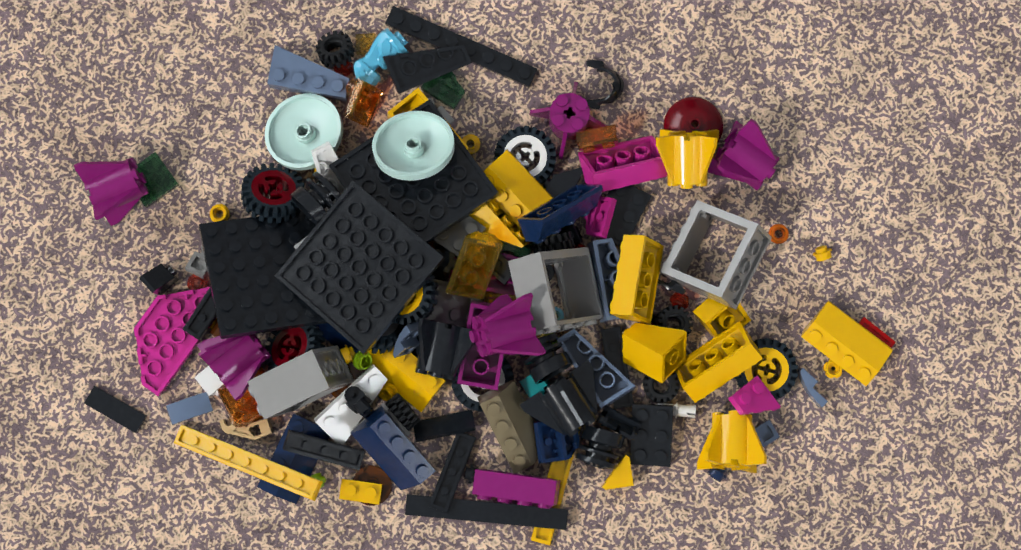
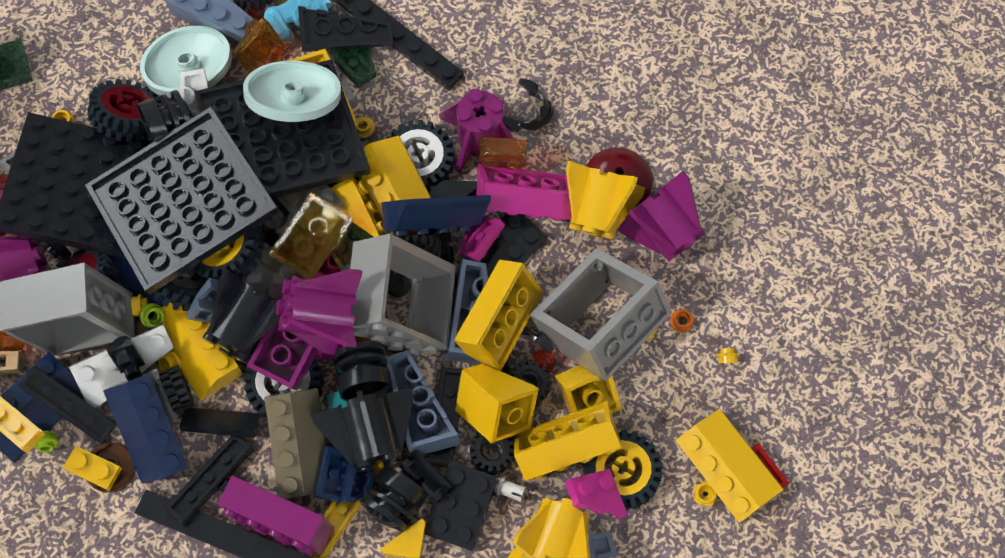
camera: 10 degrees right, 15 degrees down
sand blue slope [797,368,828,408] -> none

